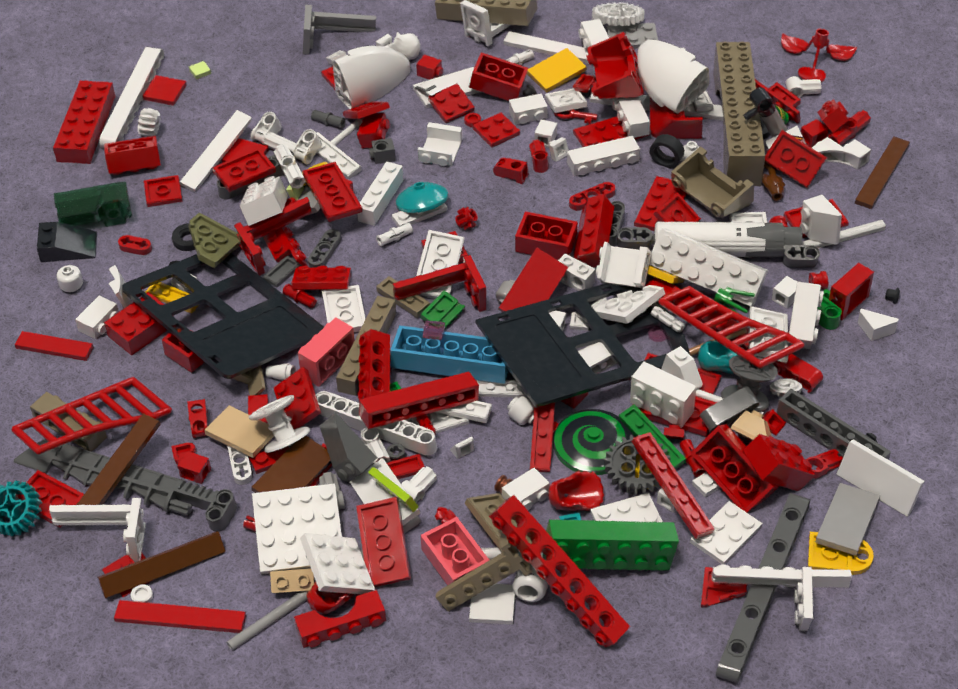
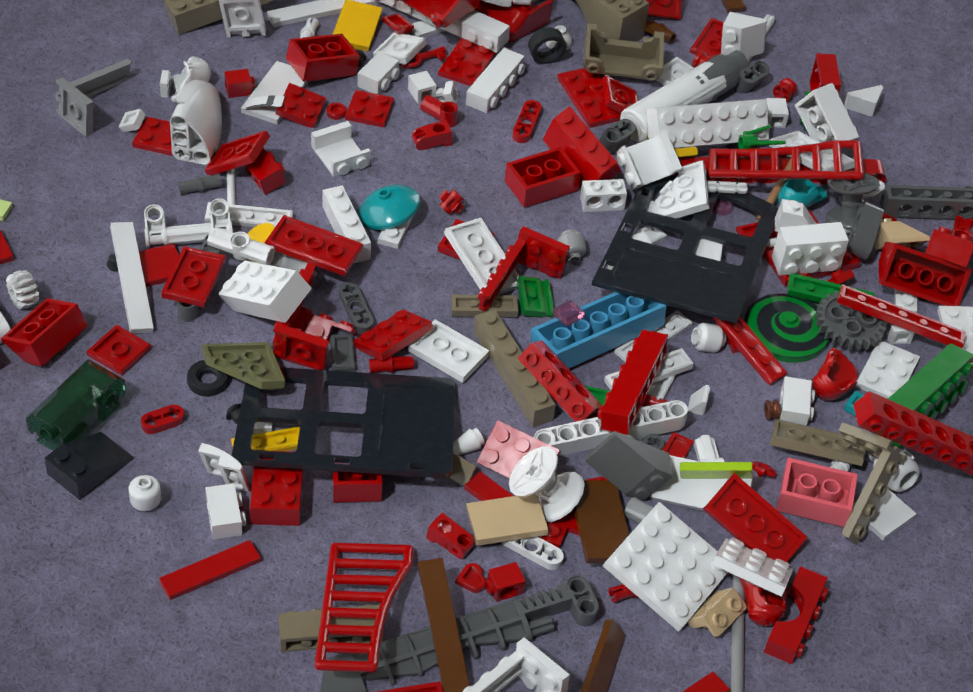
camera: 50 degrees left, 0 degrees up
coral brick [298,317,355,387] -> none
dark grey brick [369,138,396,164] -> none
white pin [376,223,413,246] -> none
red tile [498,248,568,312] -> none
red pin [680,439,706,477] -> none
black piece [885,288,900,304] -> none

